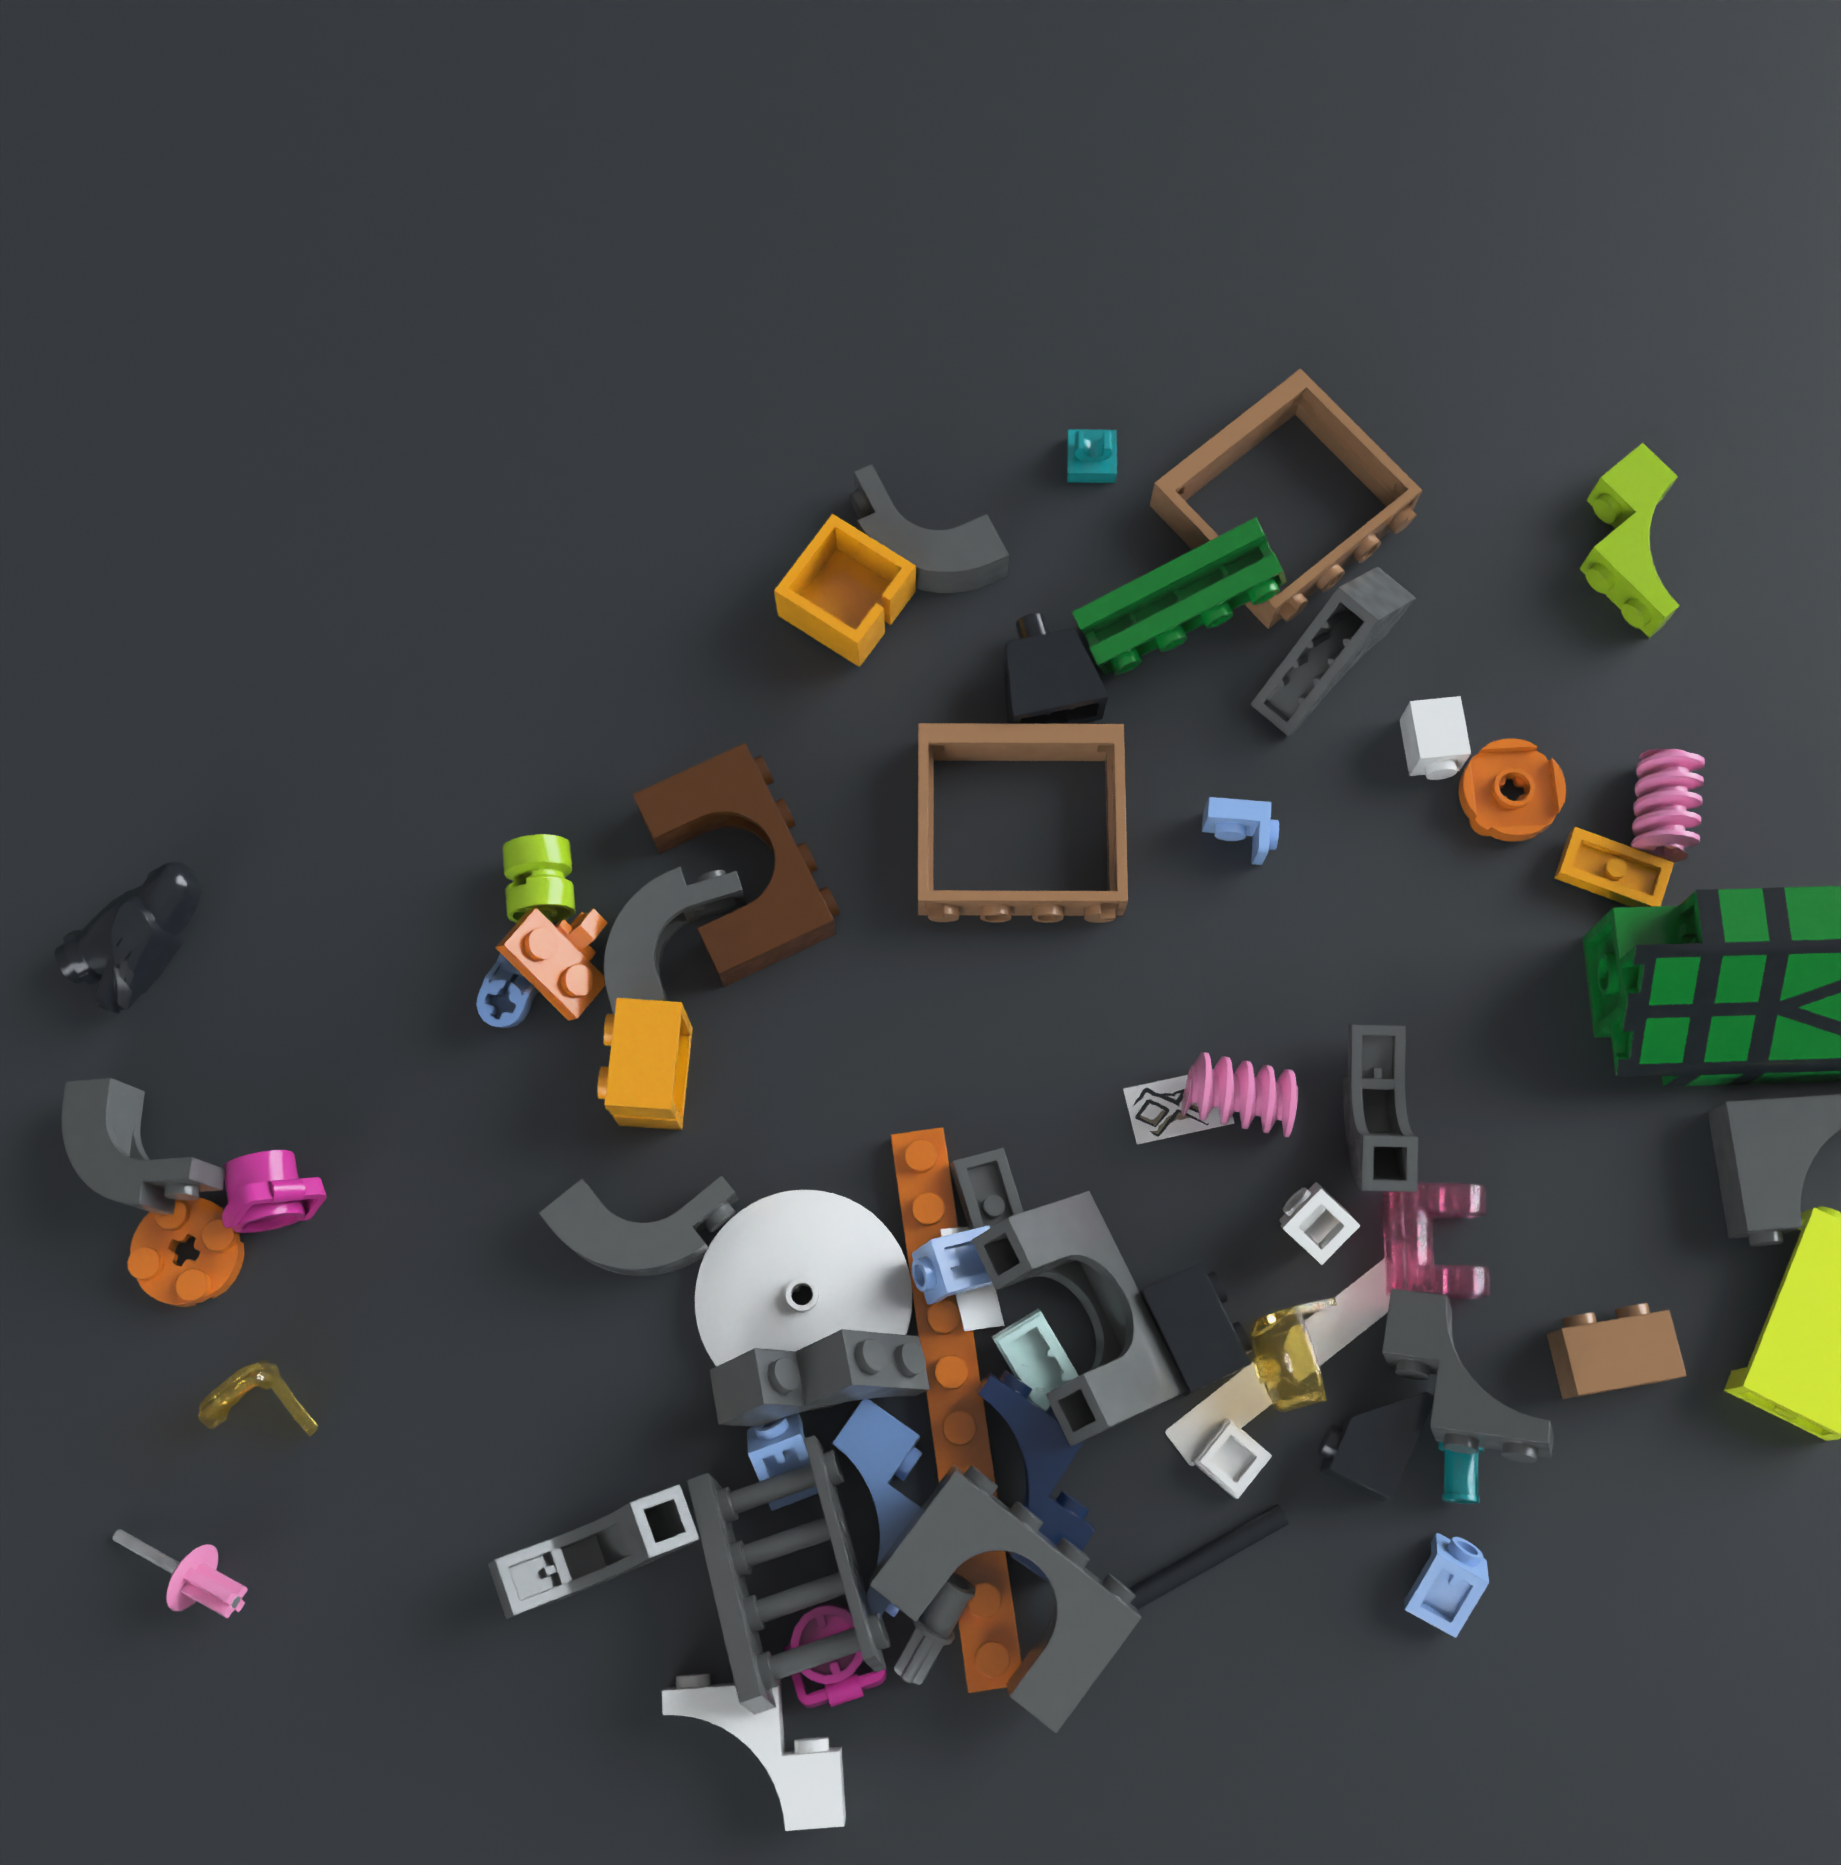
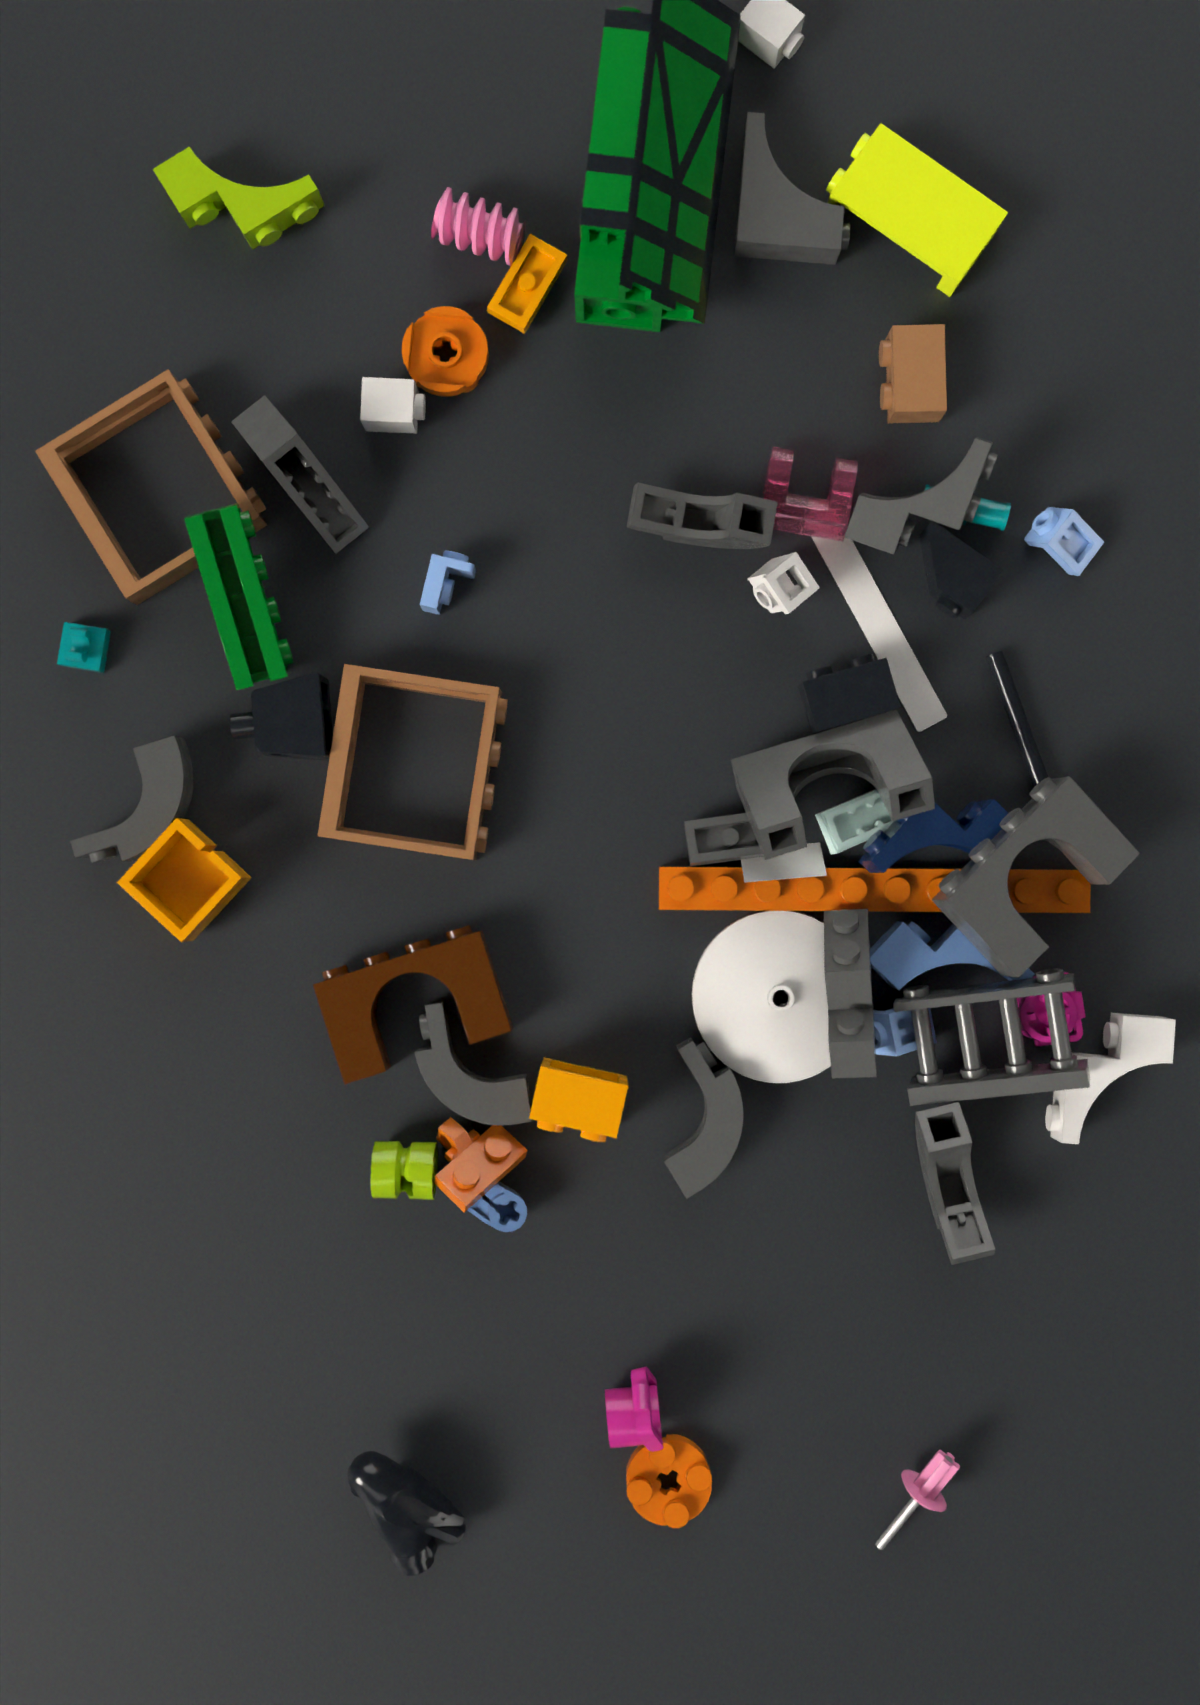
camera: 75 degrees left, 15 degrees up
dark grey arch [62,1078,225,1215] -> none
clear yellow piece [198,1359,318,1437] -> none
dark grey axle [894,1573,976,1685] -> none
light blue bracket [912,1225,992,1305] -> none
white sticker [1123,1075,1234,1145] -> none
bright pink piece [1181,1052,1298,1137] -> none
white tile [1192,1419,1272,1499] -> none
clear yellow piece [1251,1297,1337,1413] -> none

